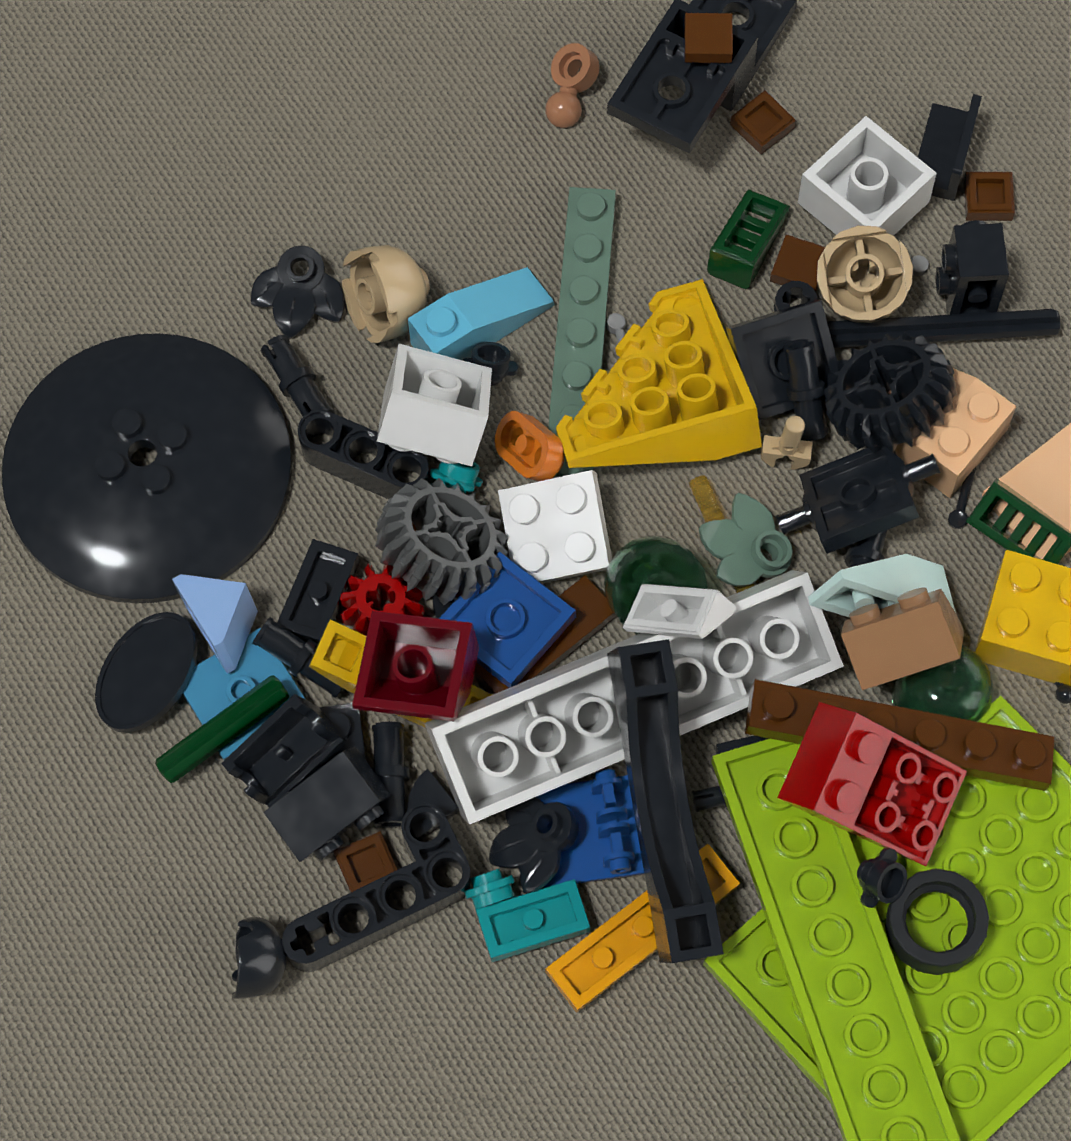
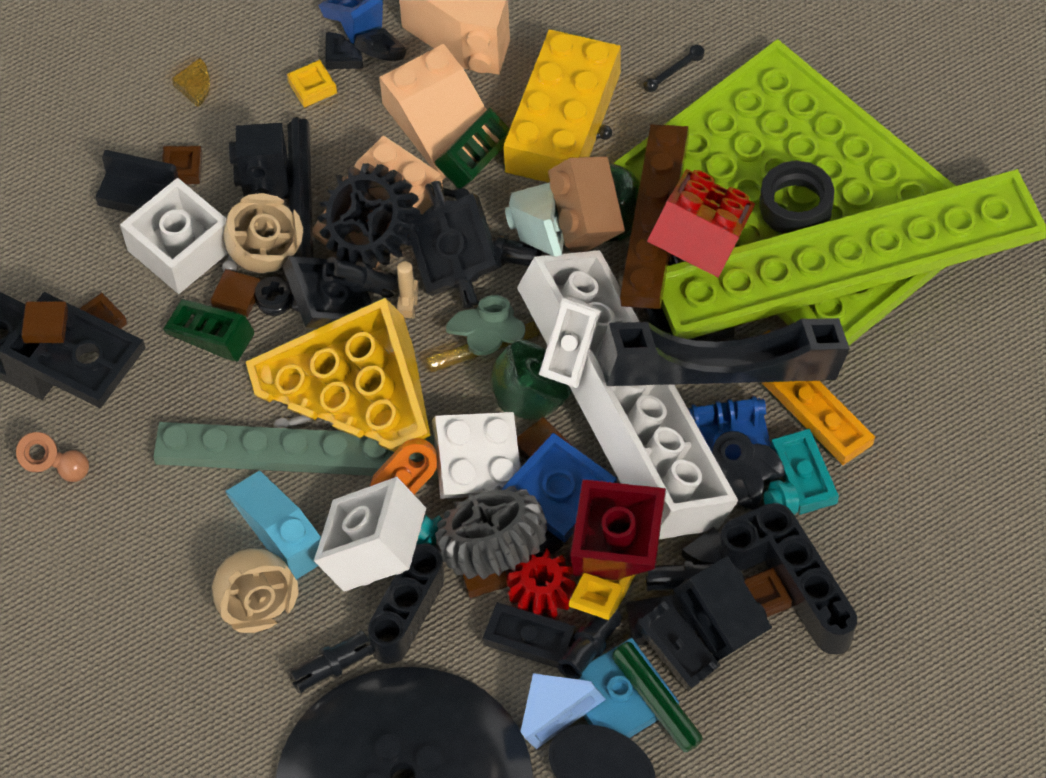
camera: 90 degrees left, 10 degrees down
black hair [232,917,286,999] -> none
black plate [251,245,344,339] -> none
black plate [463,342,519,386] -> none
black plate [857,847,907,908] -> none

